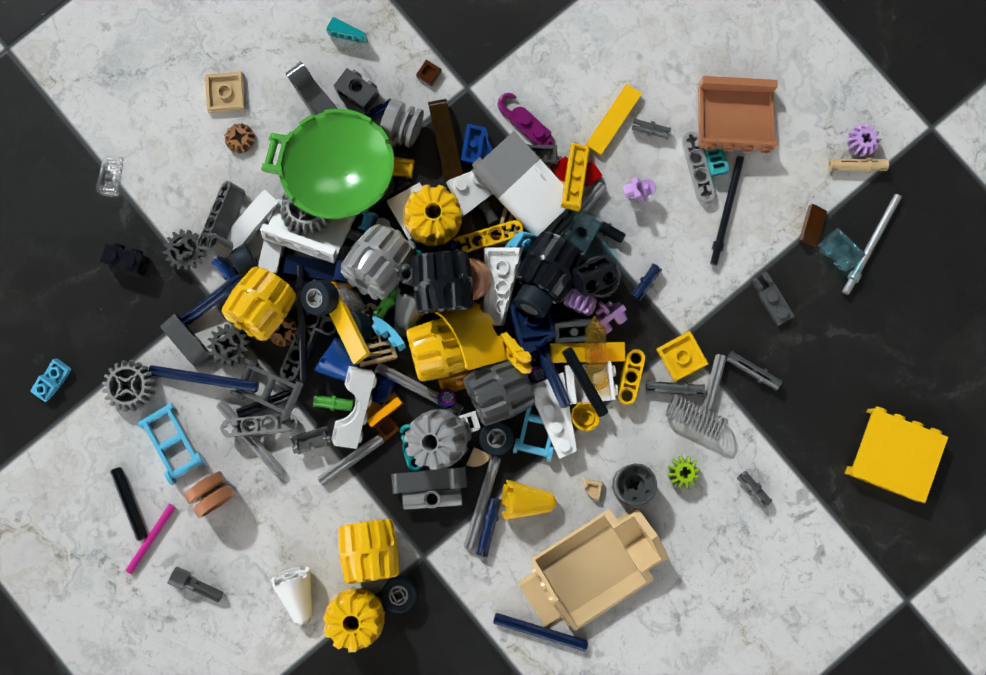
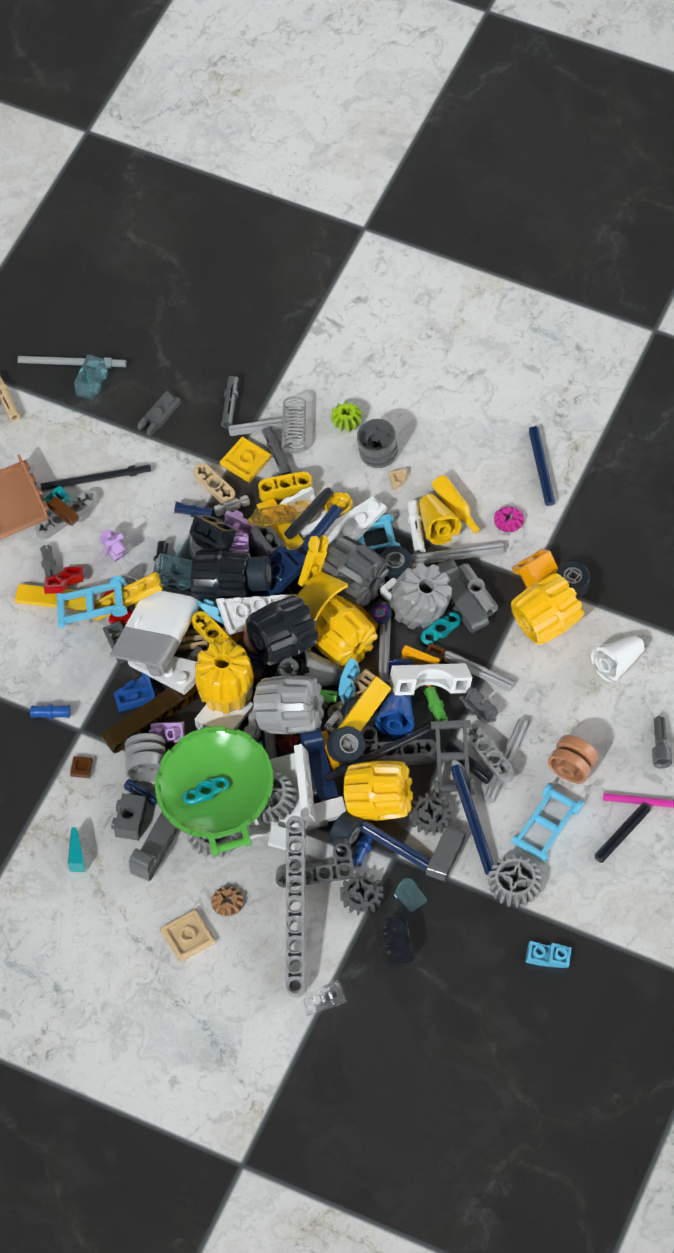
camera: 115 degrees left, 25 degrees down
yellow wheel [323,587,385,652] -> none
dark blue pin [476,497,502,557] -> none
magenta plate [497,93,554,145] -> none
tan panel [518,507,669,631] -> none
dark grey pin [737,471,772,508] -> none
reddish brown slope [798,204,827,247] -> none
yellow panel [845,407,948,503] -> none
none -> blue pin [30,704,71,719]
none -> red tile [44,566,84,594]
none -> reddish brown beam [47,496,80,526]
none -> medium azure piece [56,576,127,628]
none -> lavender hips [149,721,185,743]
none -> teal piece [182,776,230,805]
none -> tan beam [194,463,235,504]
none -> light grey axle [214,495,250,516]
none -> light grey beam [286,816,306,998]
none -> clear light blue tile [395,878,427,913]
none -> white pin [407,500,426,554]
none -> yellow piece [431,475,480,534]
none -> dark pink gear [494,505,524,532]
none -> light orange panel [511,549,558,588]

